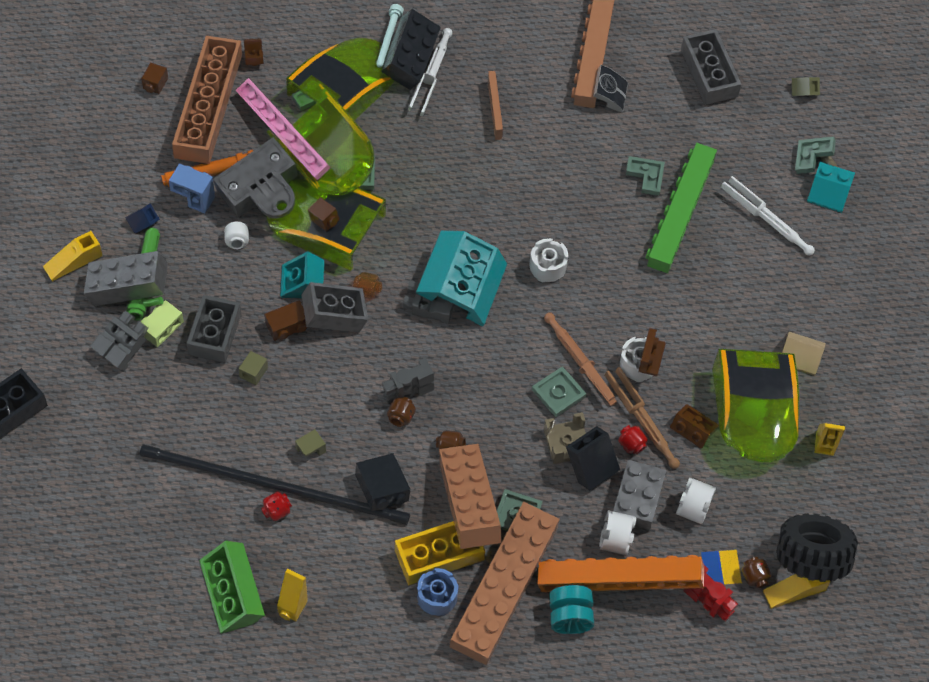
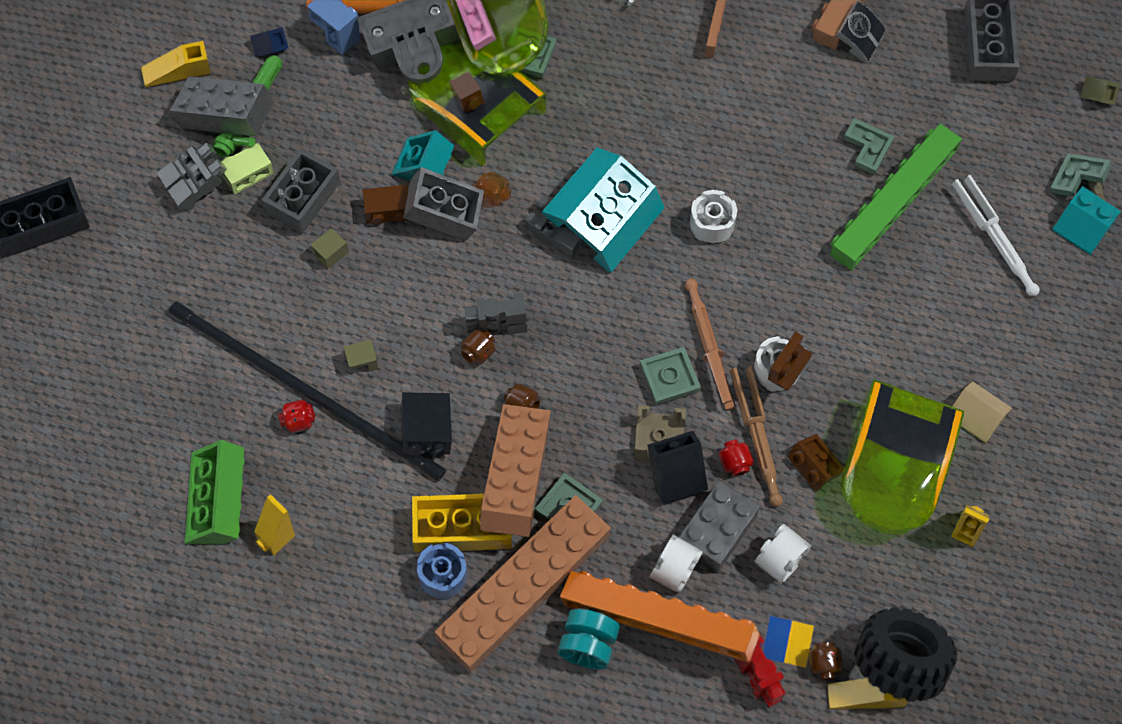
camera: 20 degrees right, 5 degrees up
white head [224,221,249,249] -> none

